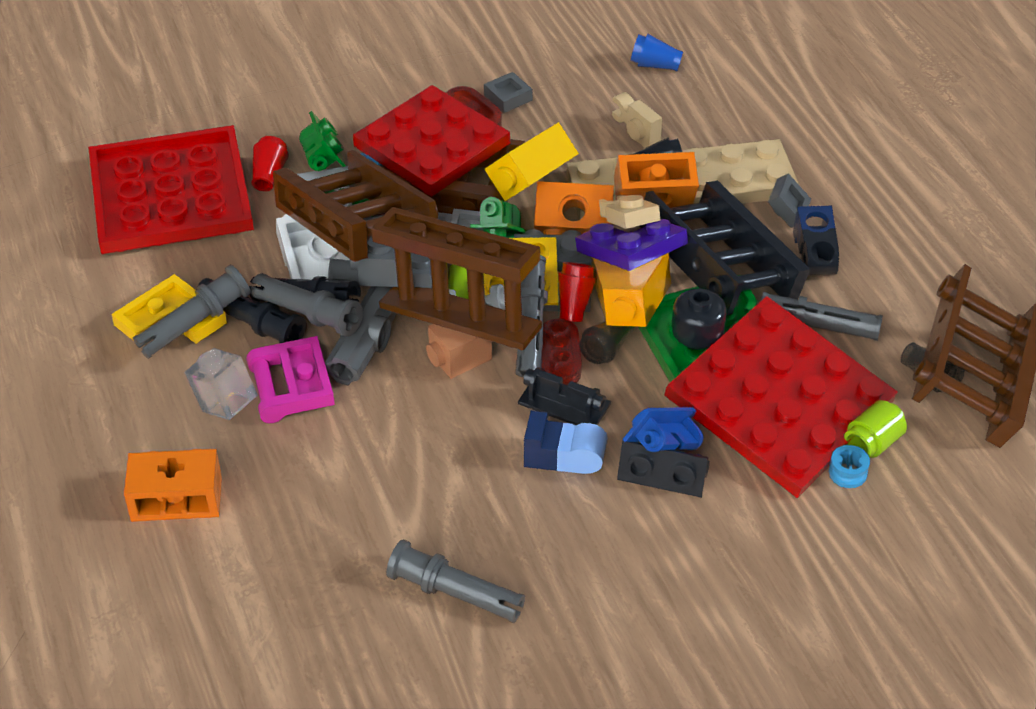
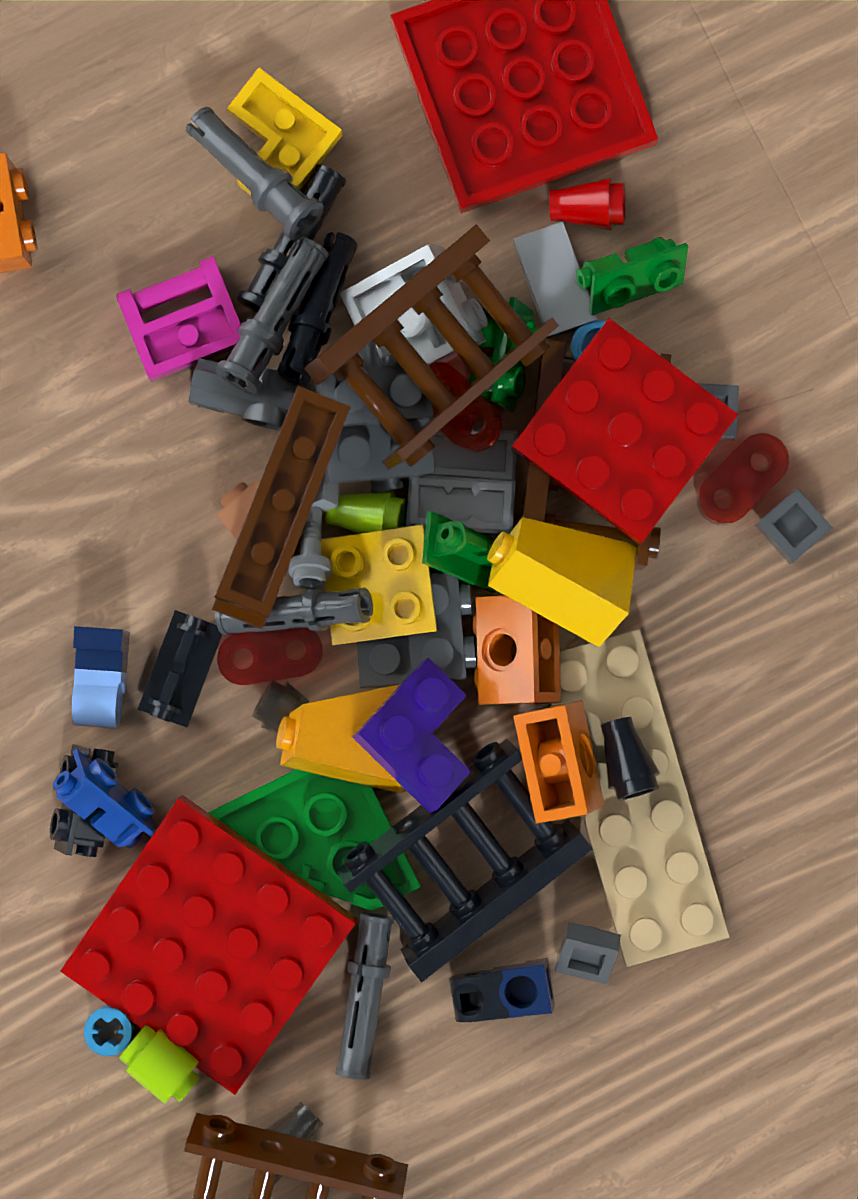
camera: 80 degrees right, 40 degrees up
clear brick [184,348,258,420] -> none
red cone [558,262,597,322] -> none
tan plate [599,195,660,229] -> none
tan plate [612,92,662,148] -> none
black head [671,288,727,350] -> none

